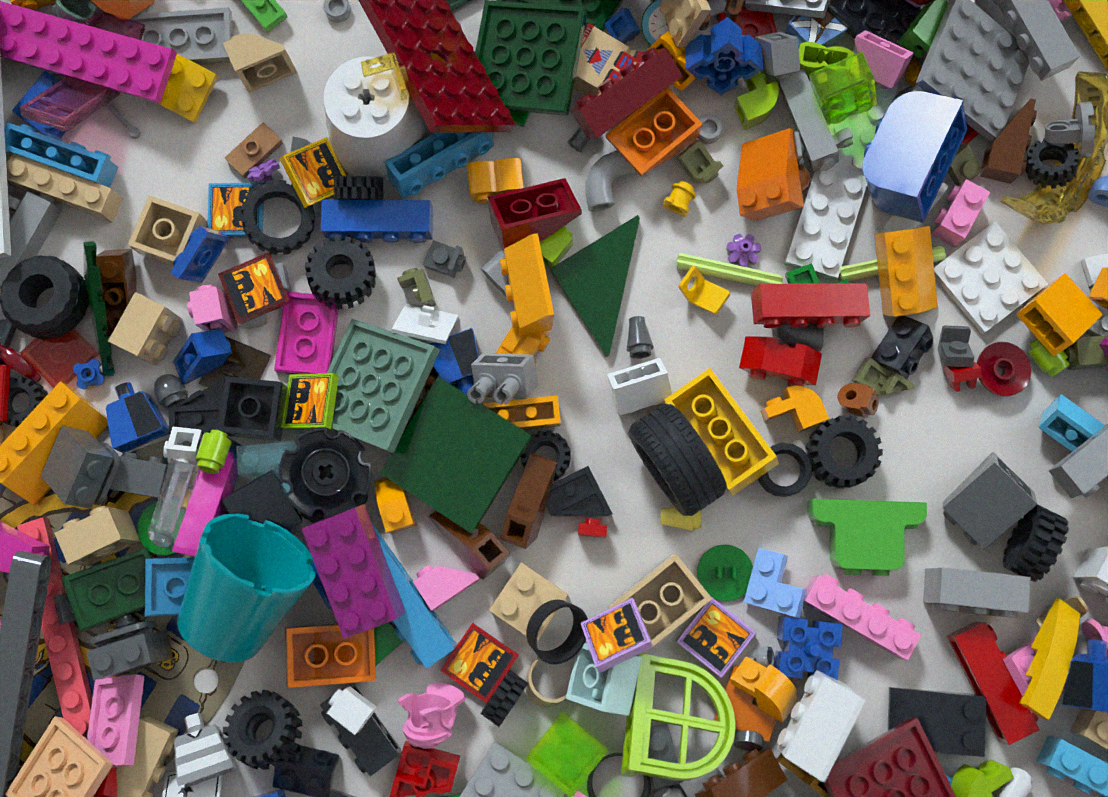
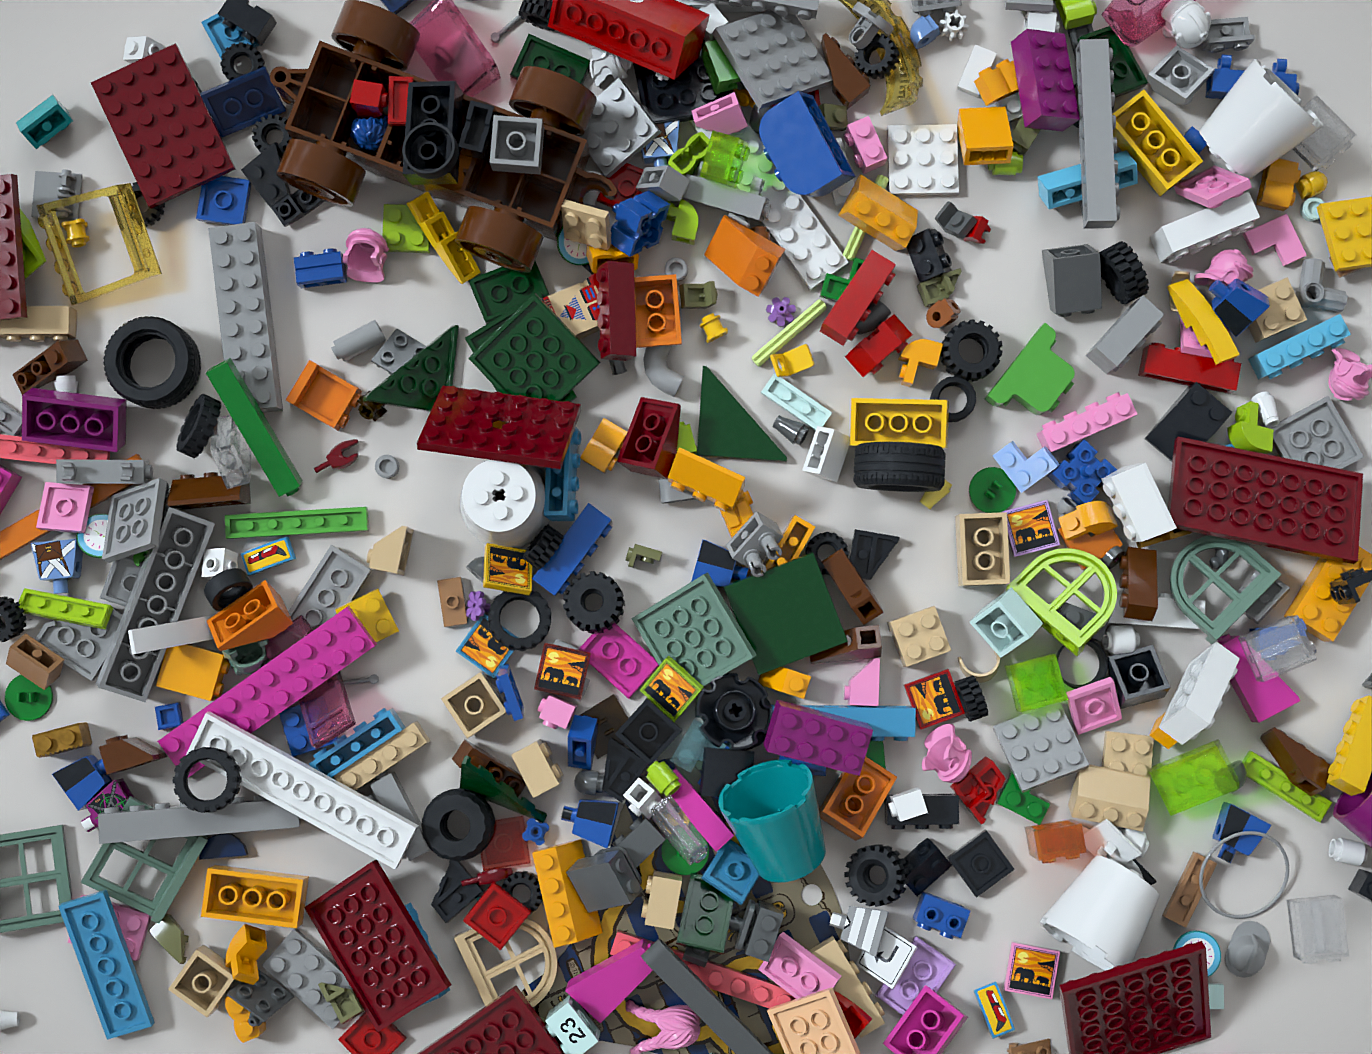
camera: 60 degrees left, 5 degrees up
clear yellow bracket [360,52,409,101] -> none
white piece [391,303,458,344] -> none
dark grey bracket [423,240,466,278] -> none
black tyre [526,599,588,665] -> none
red plate [578,518,607,538] -> none
tile [581,598,654,673] -> none
blue tile [605,8,640,44] -> none
dark red dish [977,342,1031,397] -> none
none -> light aqua plate [761,373,832,431]

